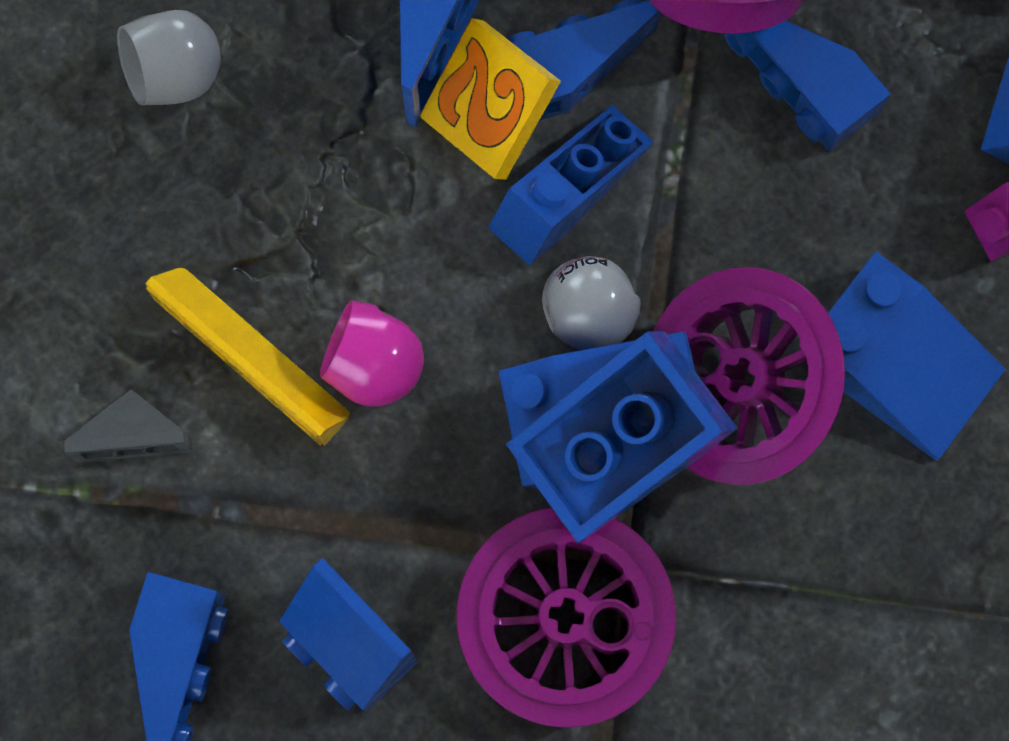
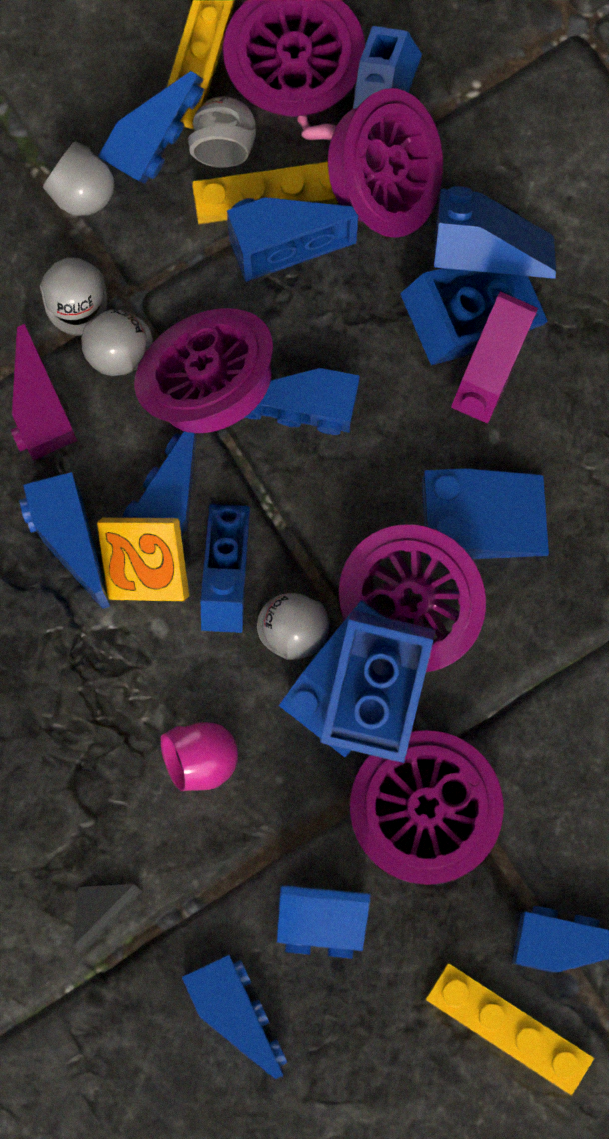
camera: 40 degrees left, 0 degrees up
yellow slope [145,268,350,446] -> none

